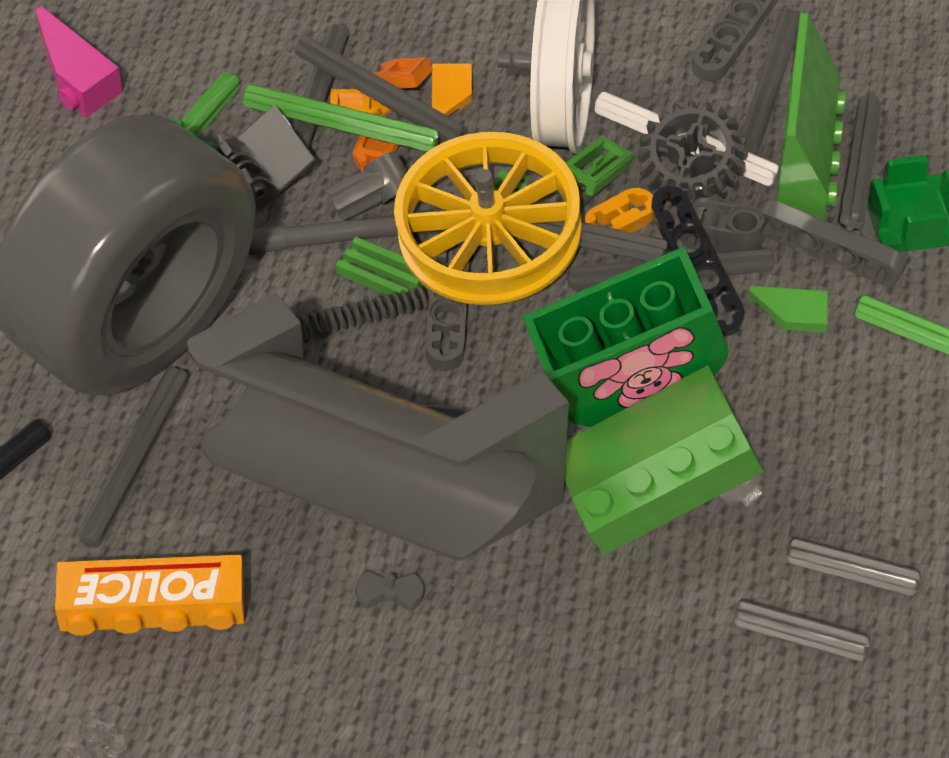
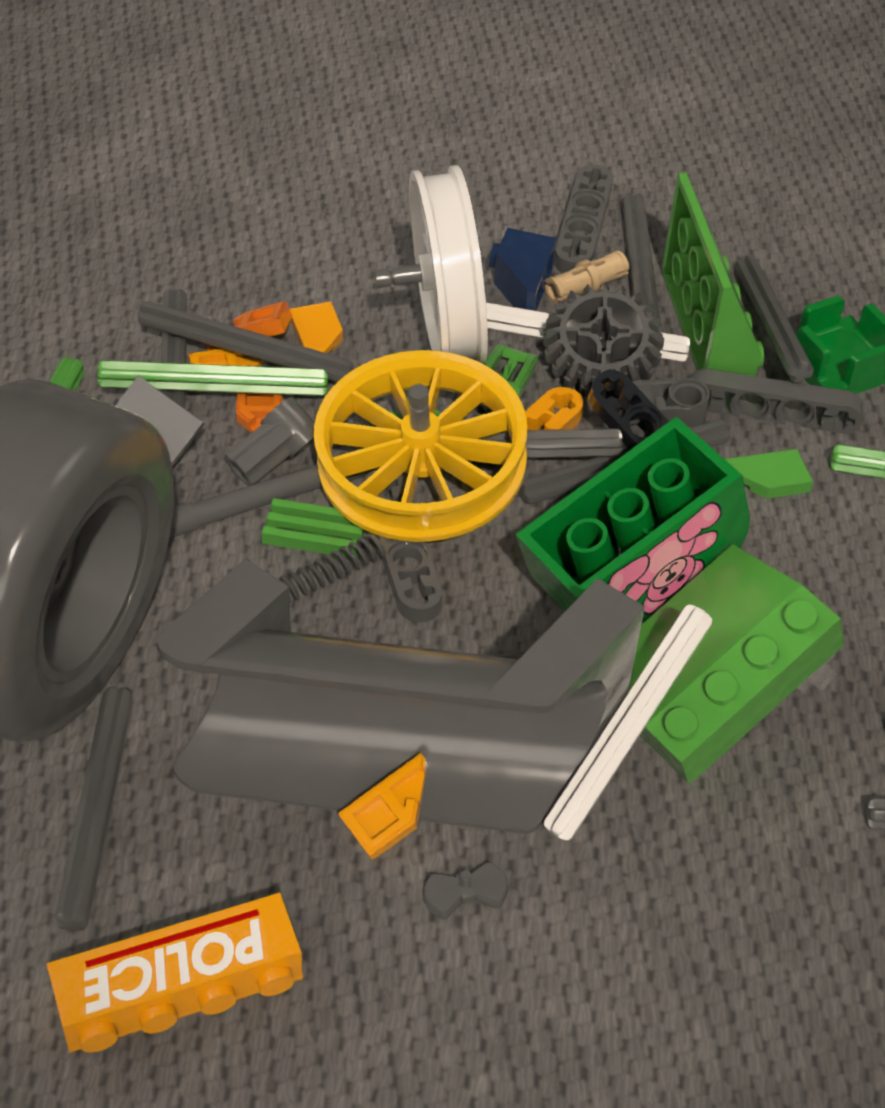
camera: 20 degrees left, 5 degrees down
none -> light orange tile [338,753,427,860]
none -> dark blue slope [489,228,557,311]
none -> white axle [543,604,713,841]
none -> tan pin [545,251,629,304]

